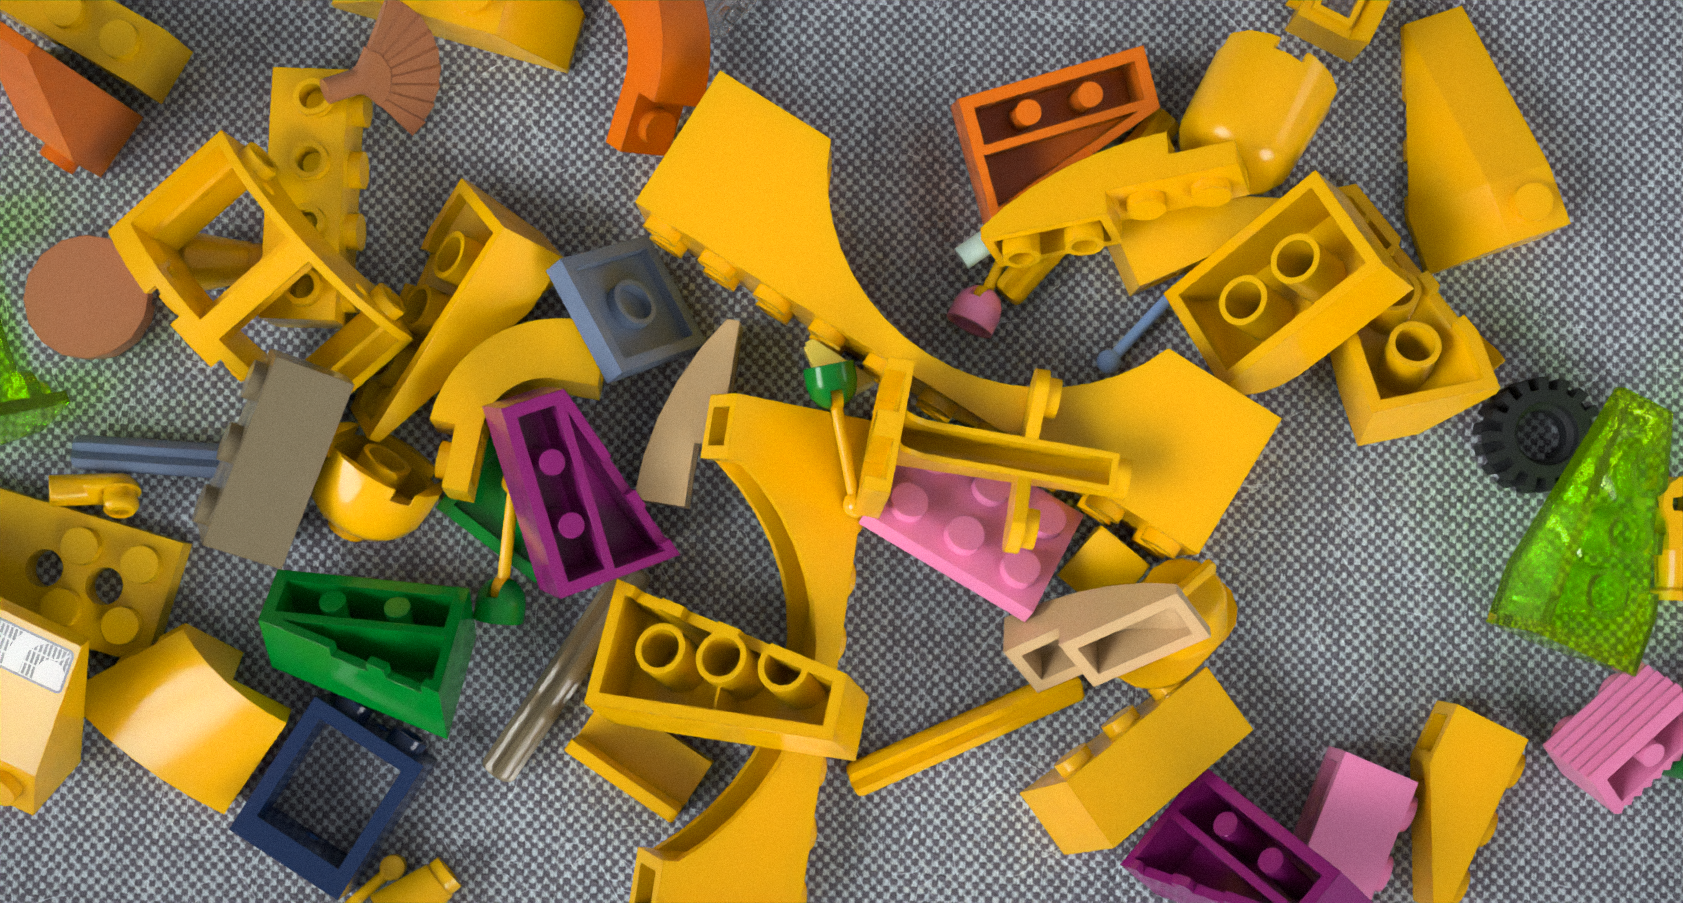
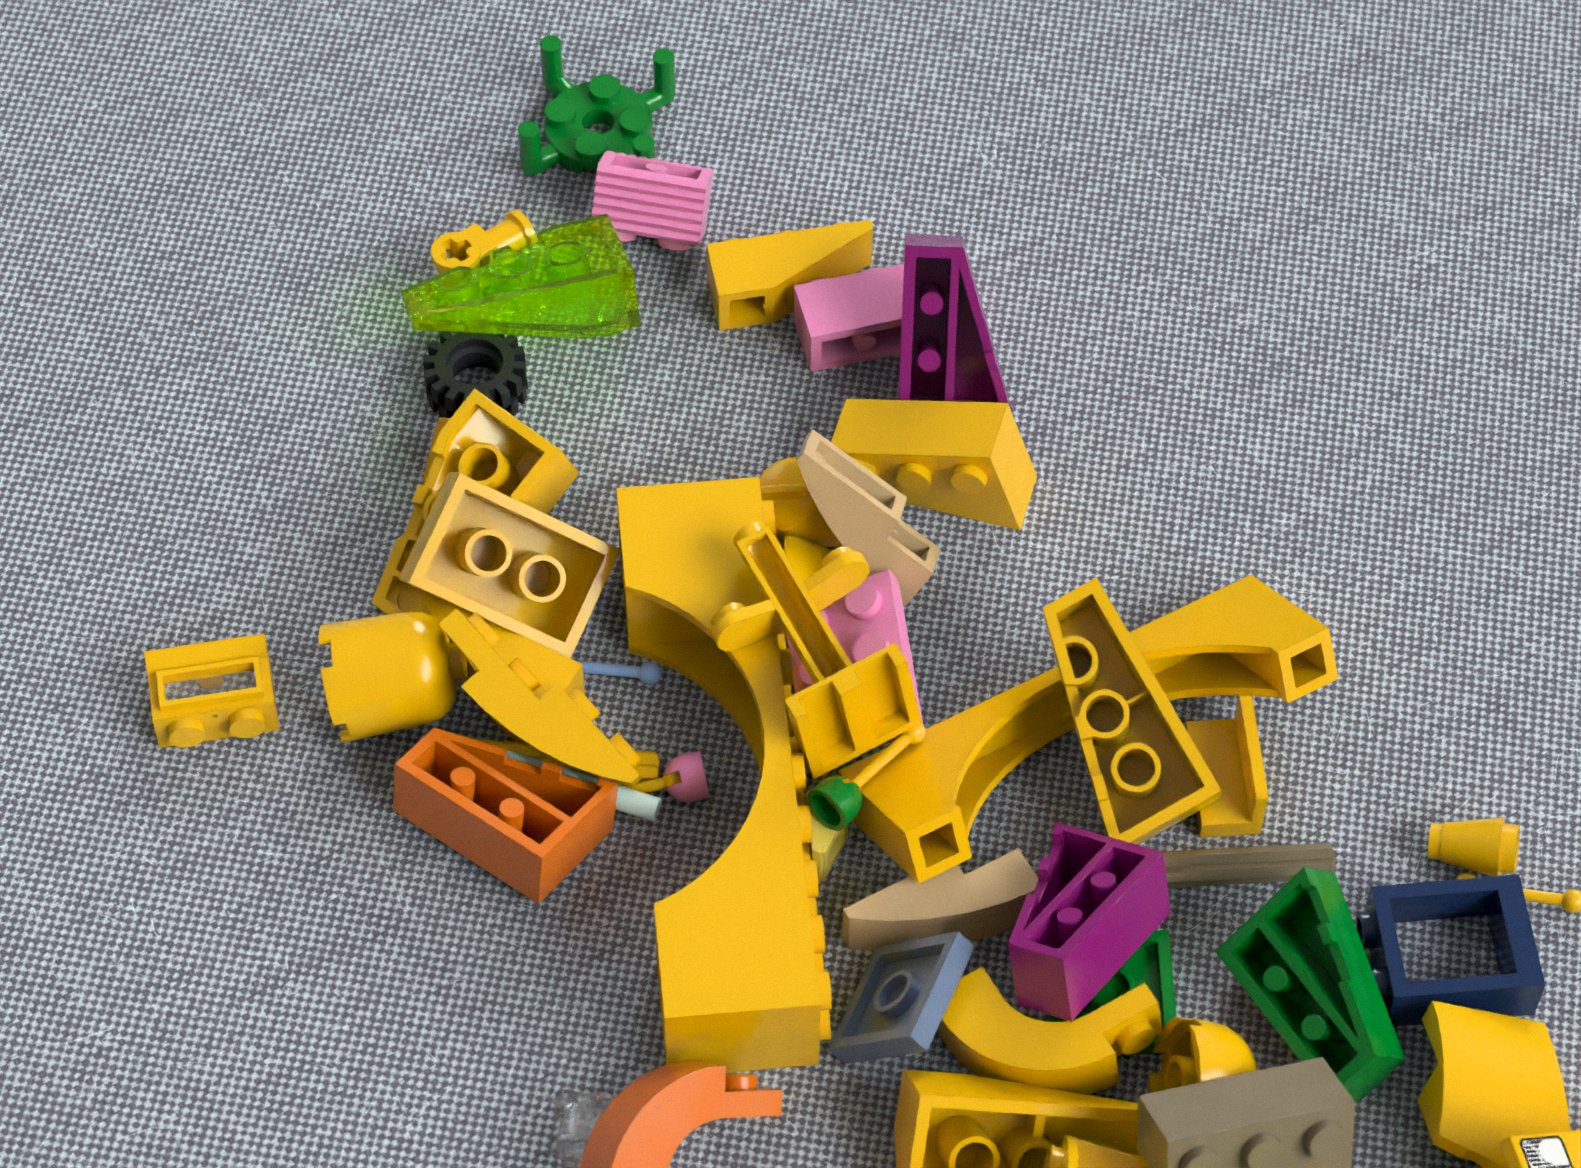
camera: 130 degrees left, 30 degrees down
green hinge [473,475,526,625] -> none
yellow axle [846,676,1085,796] -> none
yellow wedge [1400,6,1571,275] -> none

